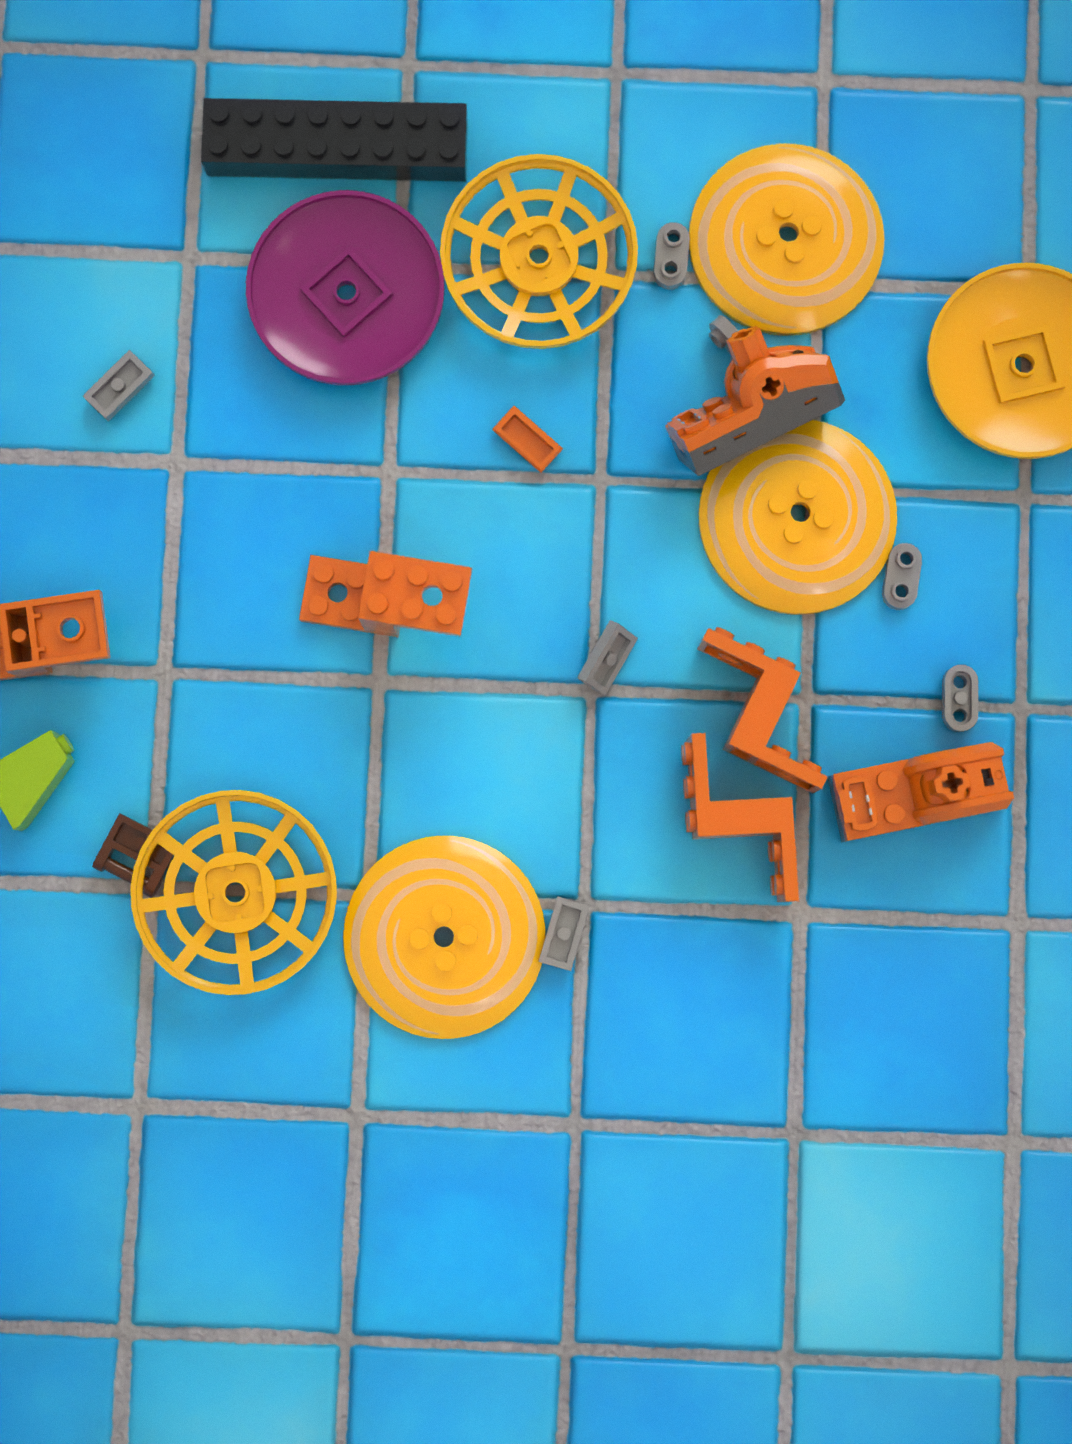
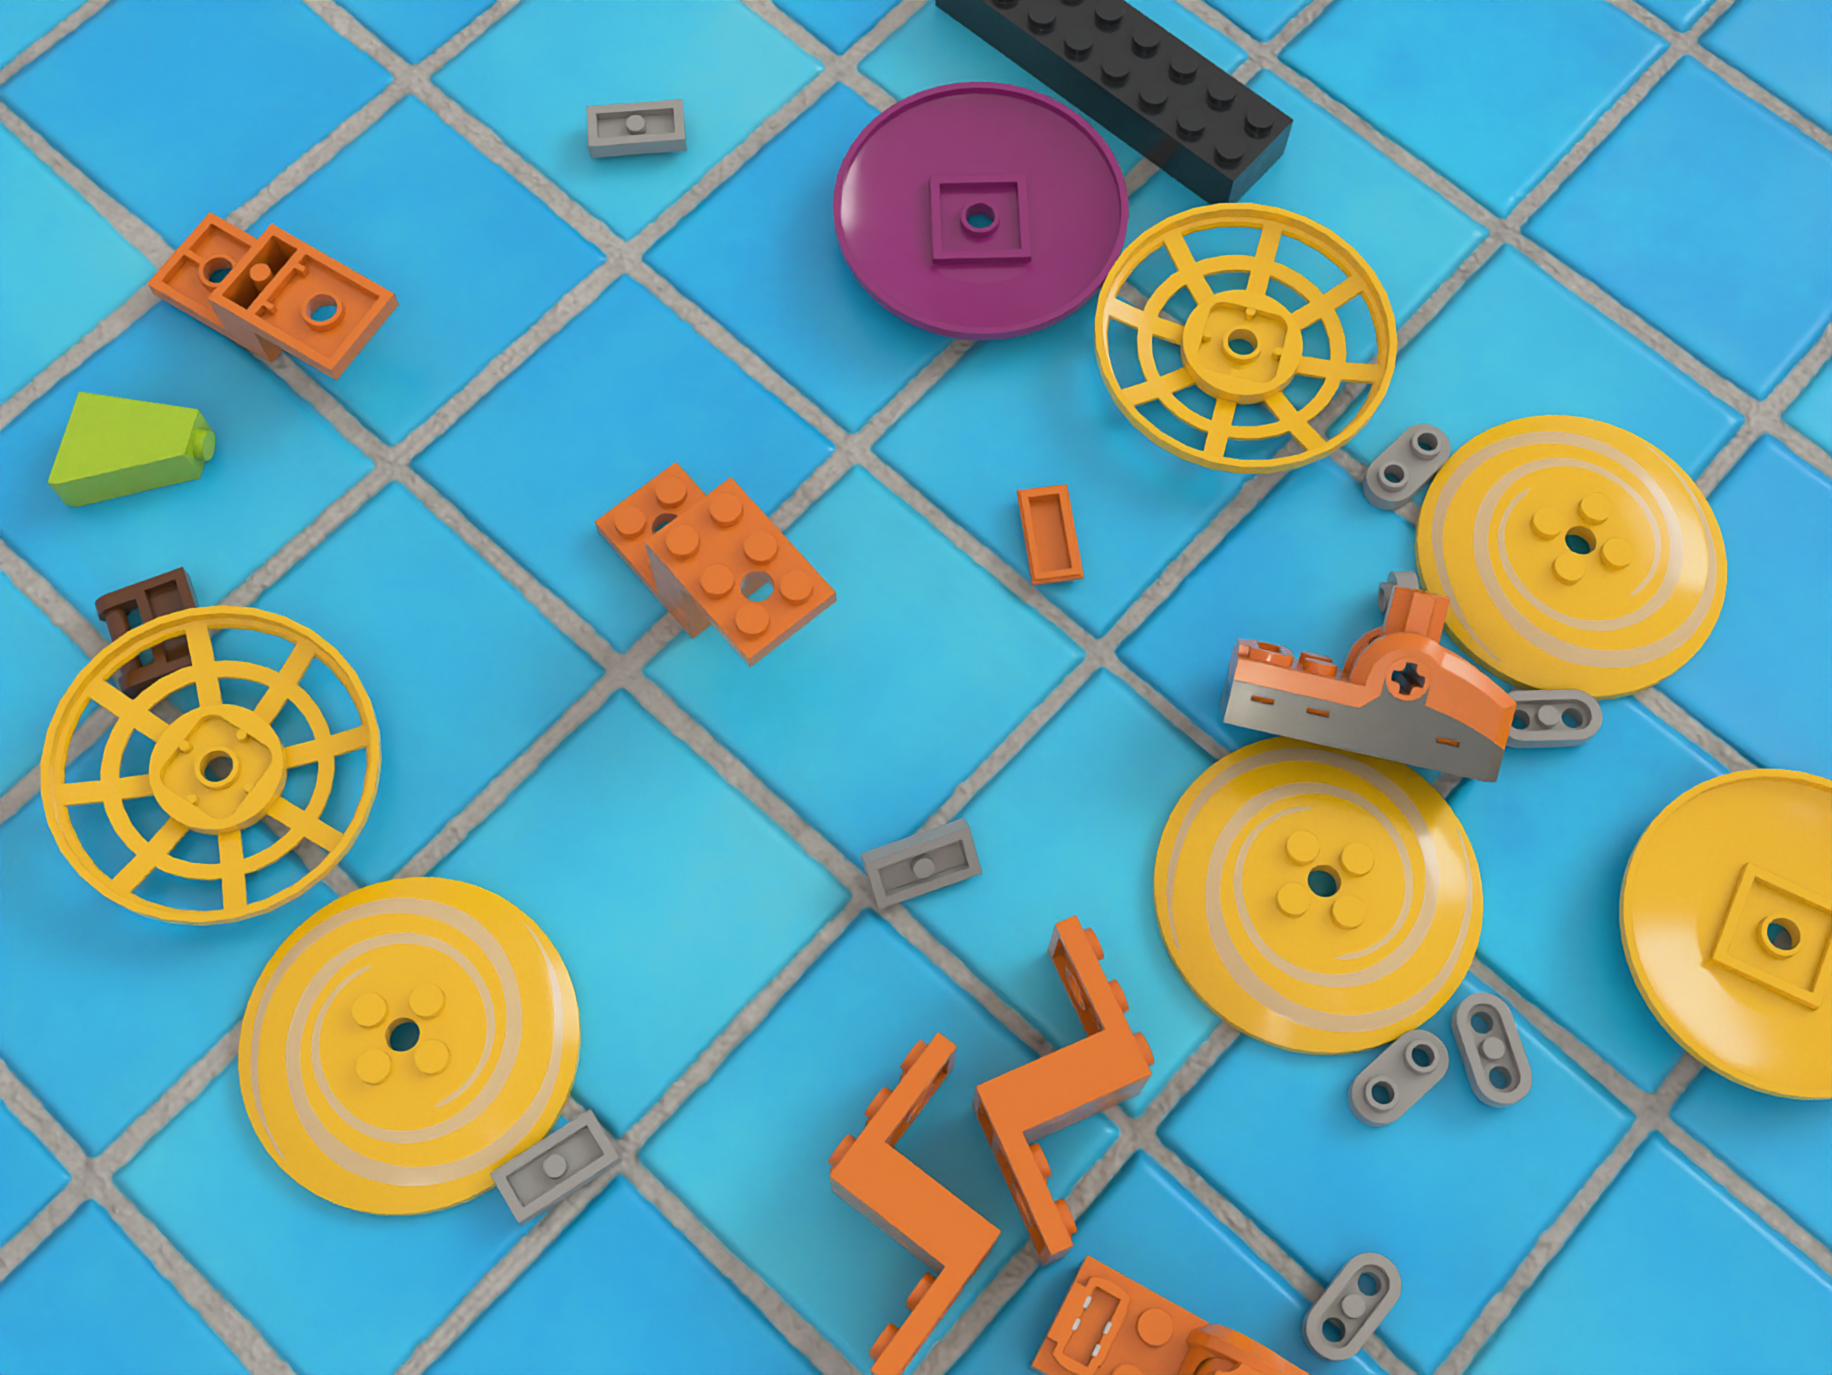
camera: 40 degrees right, 15 degrees down
none -> light grey plate [1451,992,1532,1108]
none -> light grey plate [1506,689,1602,748]

